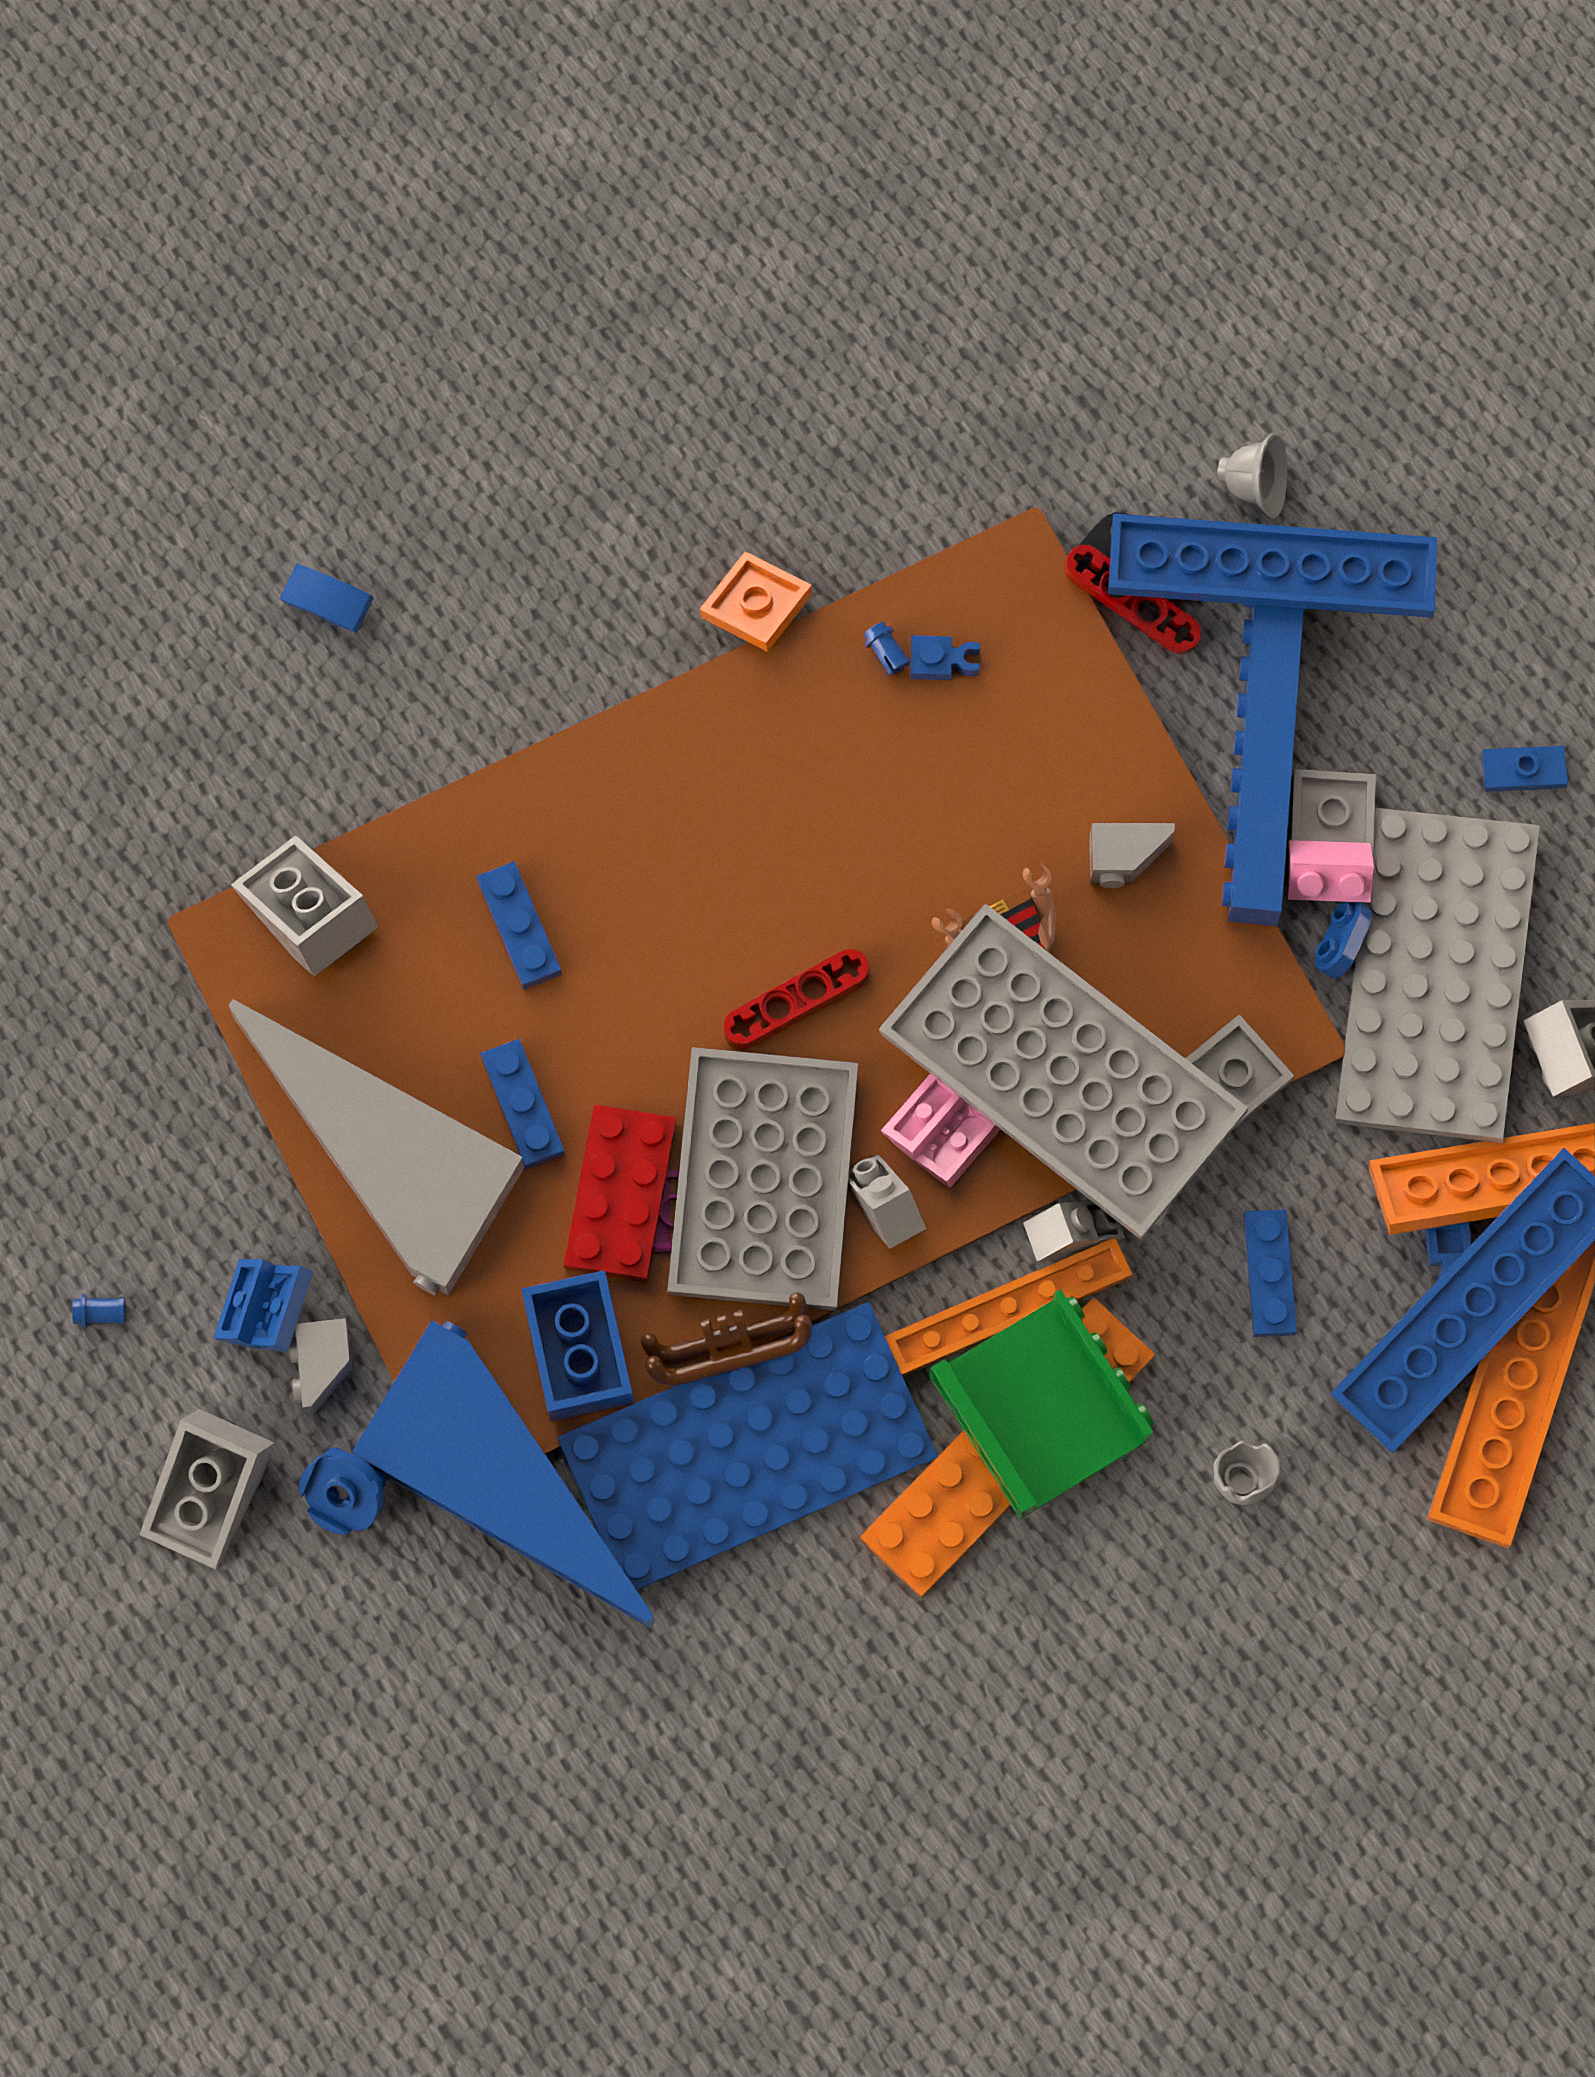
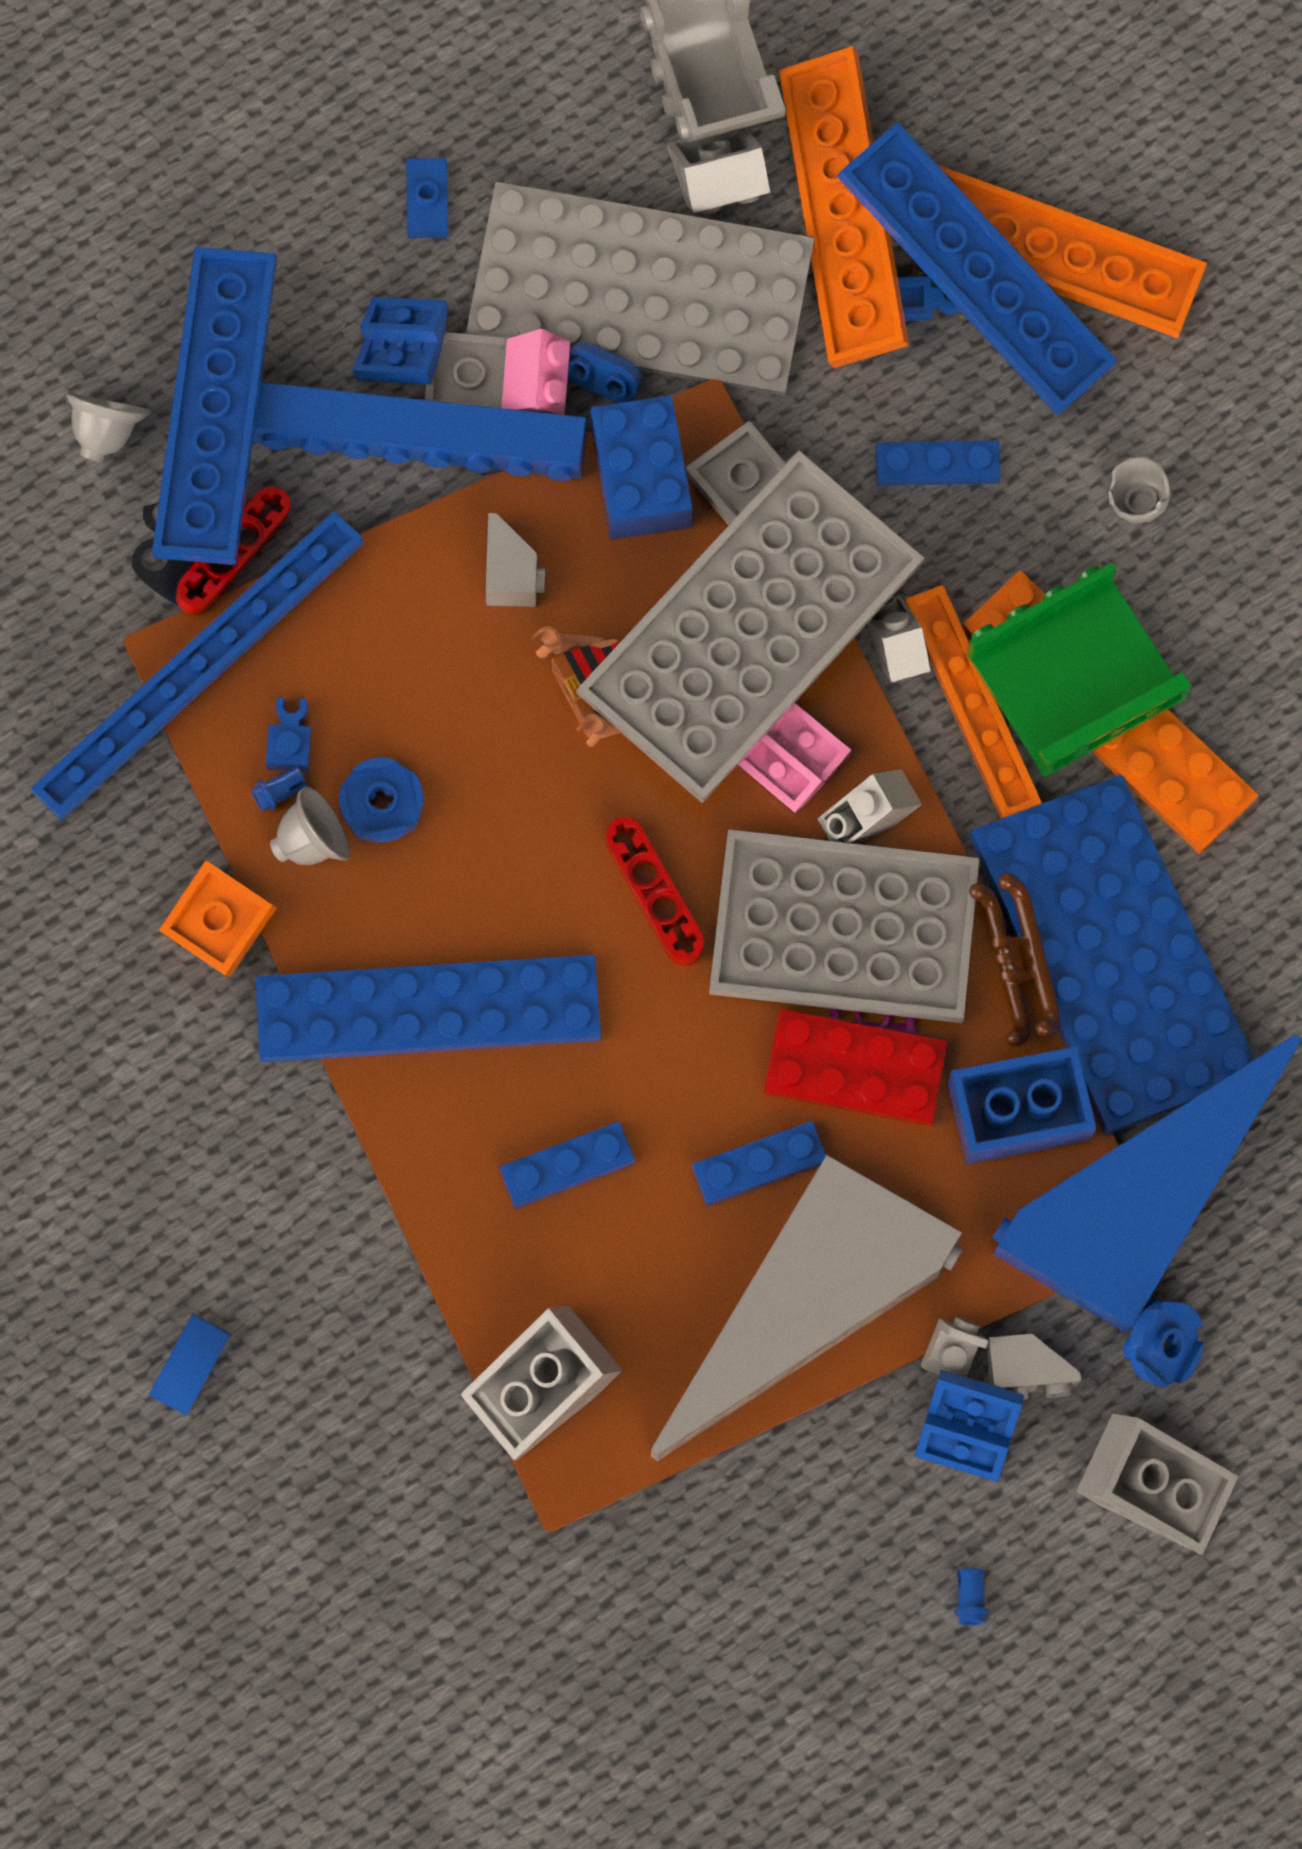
camera: 90 degrees left, 0 degrees up
none -> blue plate [31,511,364,821]
none -> blue plate [255,955,601,1063]
none -> light grey hat [270,787,350,865]
none -> blue plate [339,758,424,843]
none -> blue slope [352,297,448,384]
none -> blue brick [590,395,693,540]
none -> light grey bracket [921,1317,989,1377]

